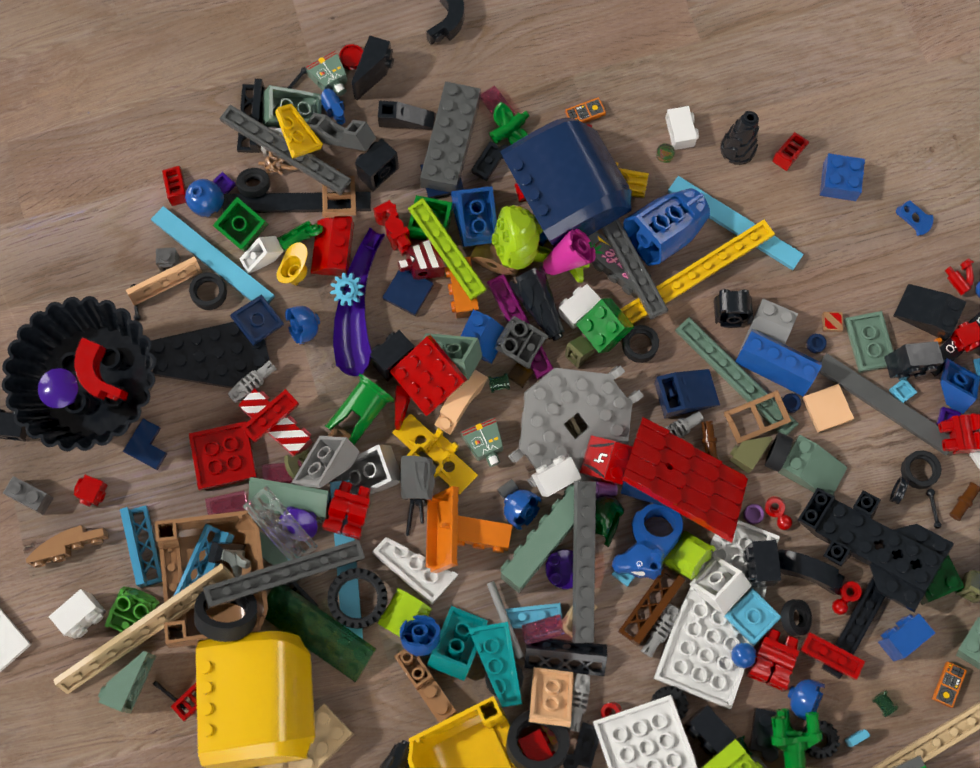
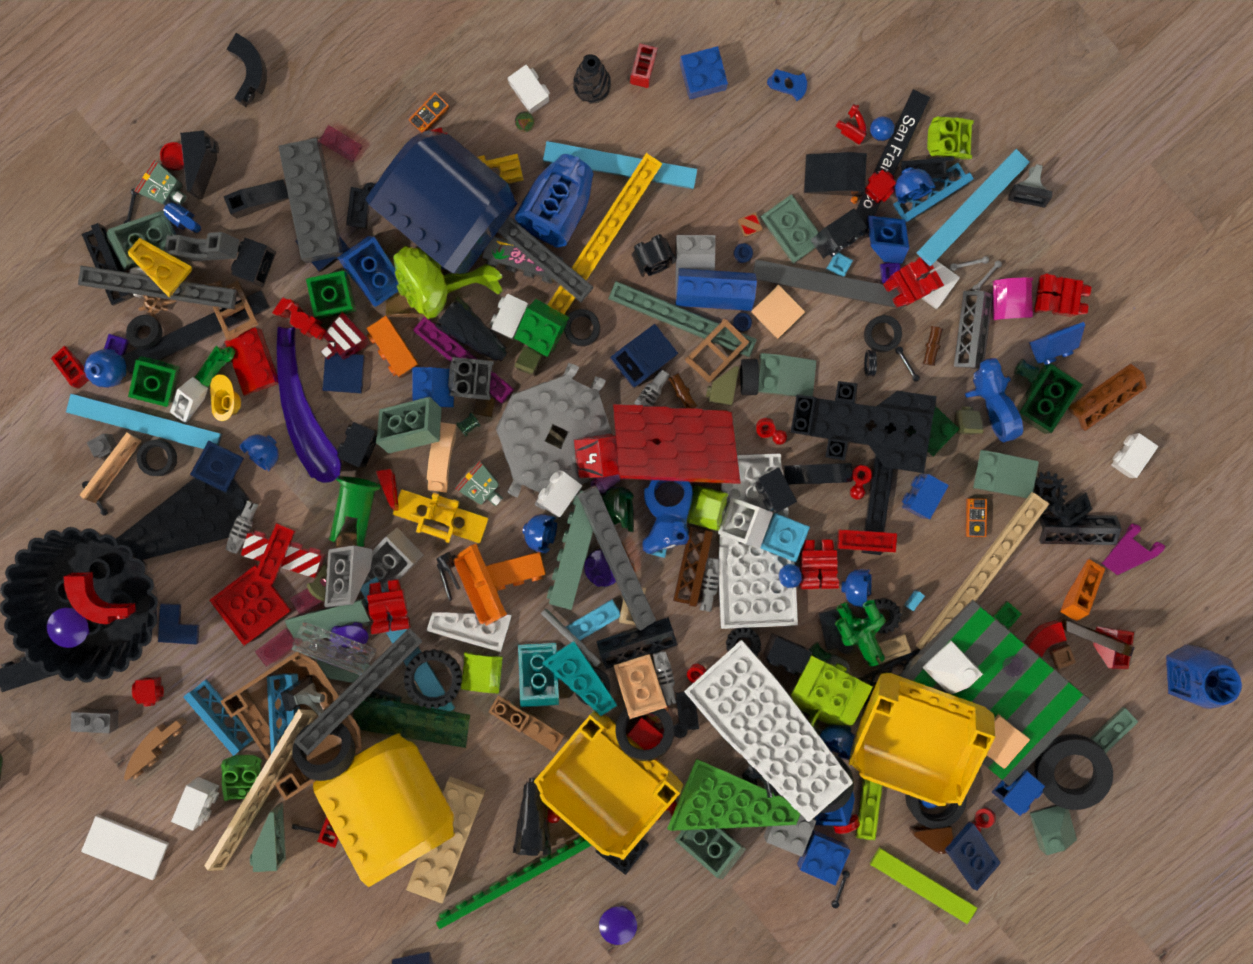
camera: 20 degrees left, 15 degrees up
medium azure gear [330,273,364,306] -> none
red plate [390,335,467,416] -> none
dark grey slope [400,456,436,500] -> none
blue cylinder [400,615,440,656] -> none
lime tile [408,198,487,301] -> none
green plant [489,102,530,144] -> none
dark grey hinge [497,479,519,500] -> none
clear pink plate [522,614,565,645] -> none
dark pink cone [543,229,596,276] -> none
medium lavender tile [744,504,764,524] -> none
black tyre [781,599,812,636] -> none
clear green bush [871,690,899,717] -> none

